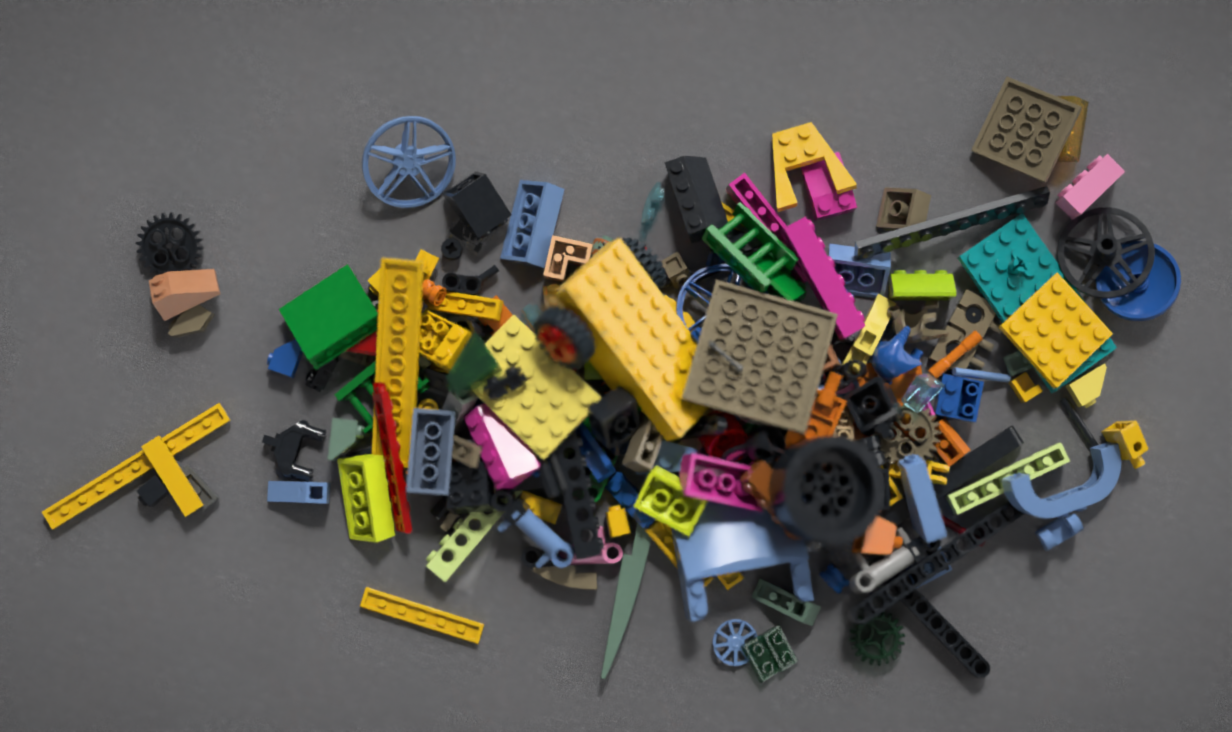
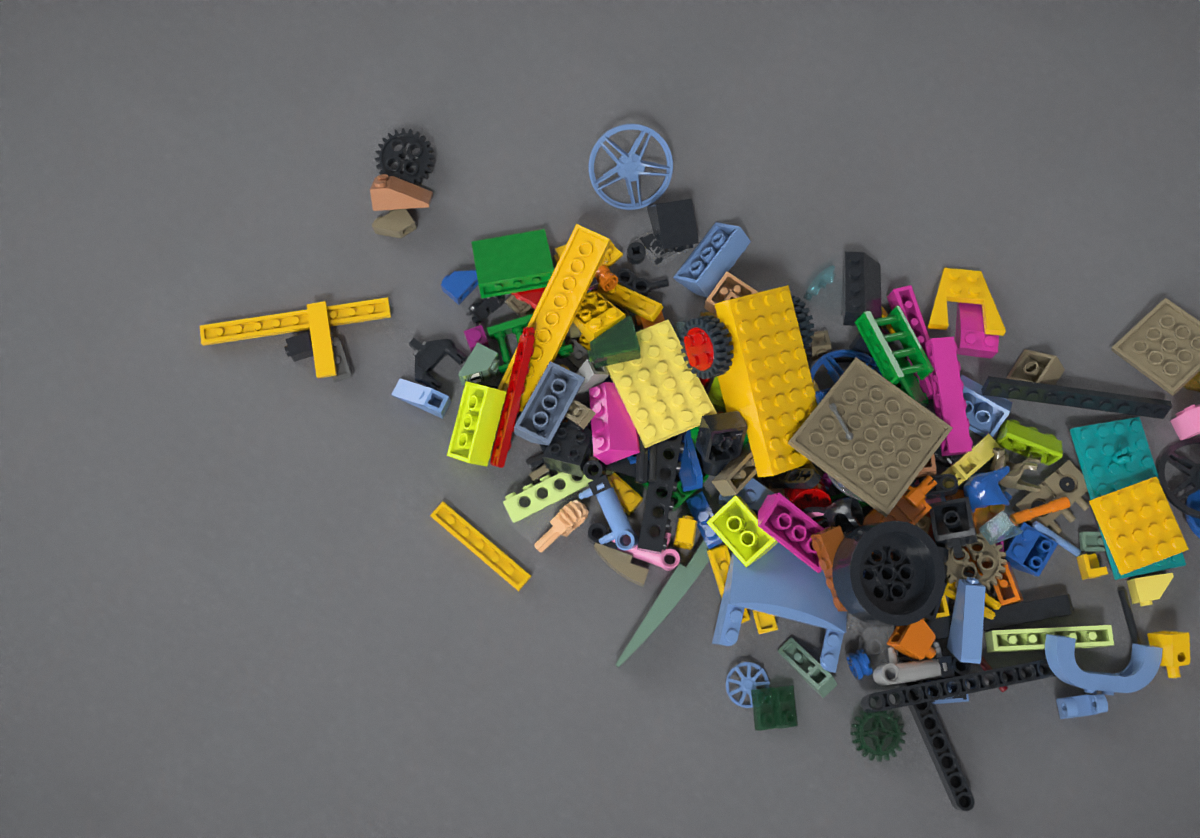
camera: 20 degrees right, 10 degrees down
black hinge [483,365,527,400] -> none
none -> magenta brick [464,325,489,352]
none -> light nougat gear [534,500,589,553]

